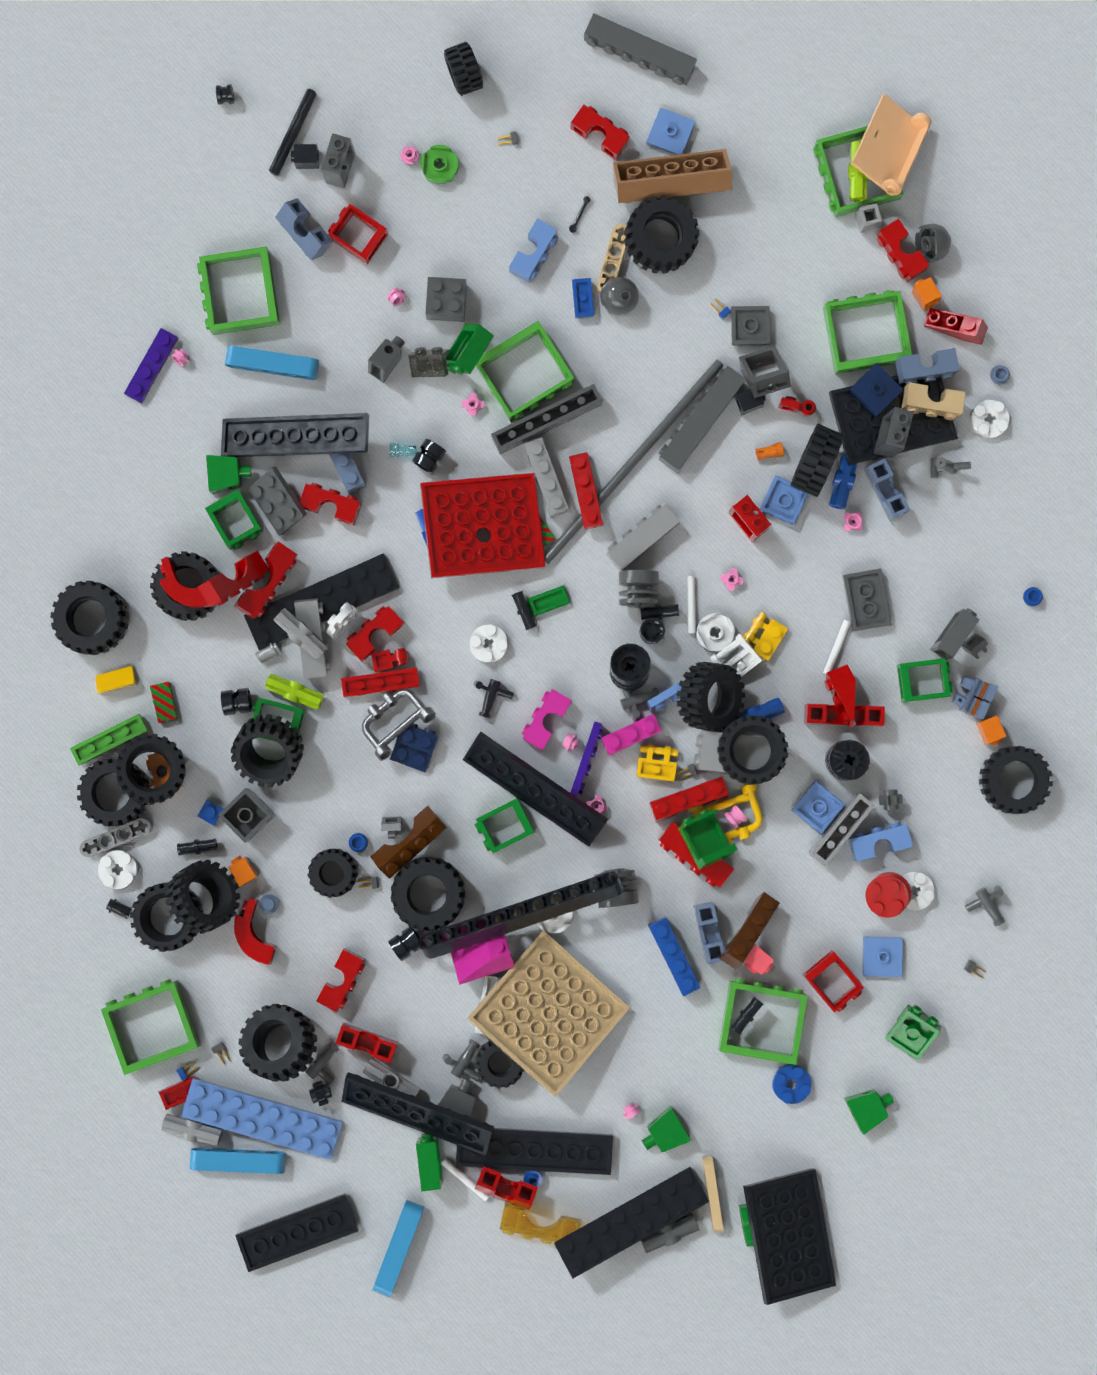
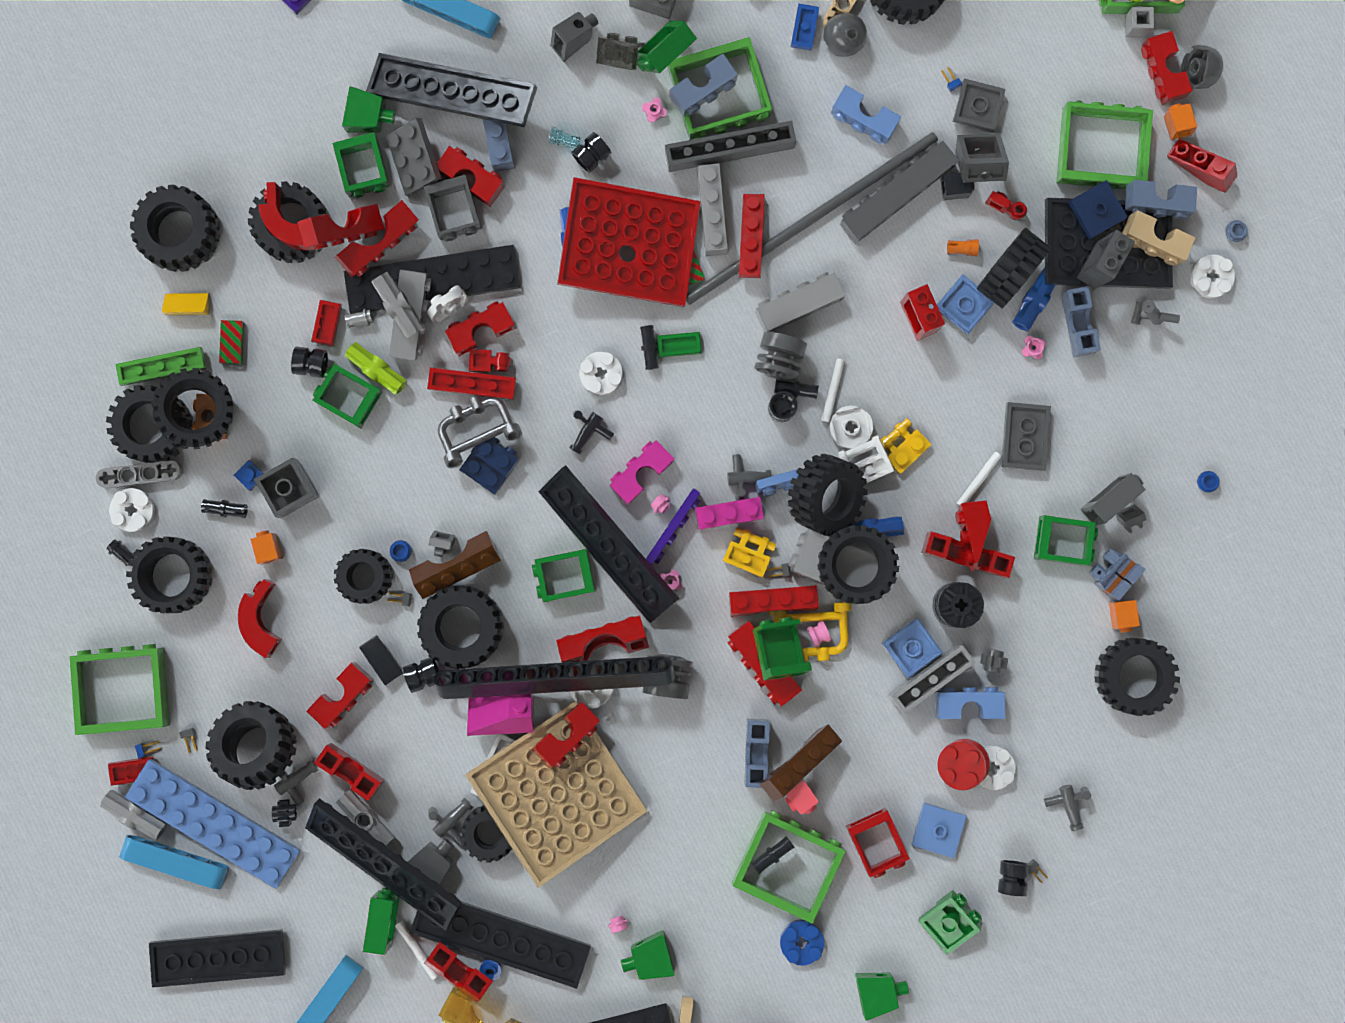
camera: 10 degrees right, 0 degrees up
black tyre [165,860,240,934] -> none
black tyre [230,714,304,788] -> none
sand blue plate [259,894,279,914] -> none
black wheel [609,643,651,691] -> none
blue arch [648,916,700,997] -> none
bright pink plate [721,568,743,591] -> none
none -> red plate [311,300,342,347]
none -> black slope [359,635,403,685]
none -> dark grey window [424,175,482,242]
none -> red arch [532,702,600,768]
none -> red arch [556,615,650,662]
none -> sand blue arch [669,54,738,117]
none -> medium blue arch [831,85,901,144]
none -> black wheel [998,860,1030,897]

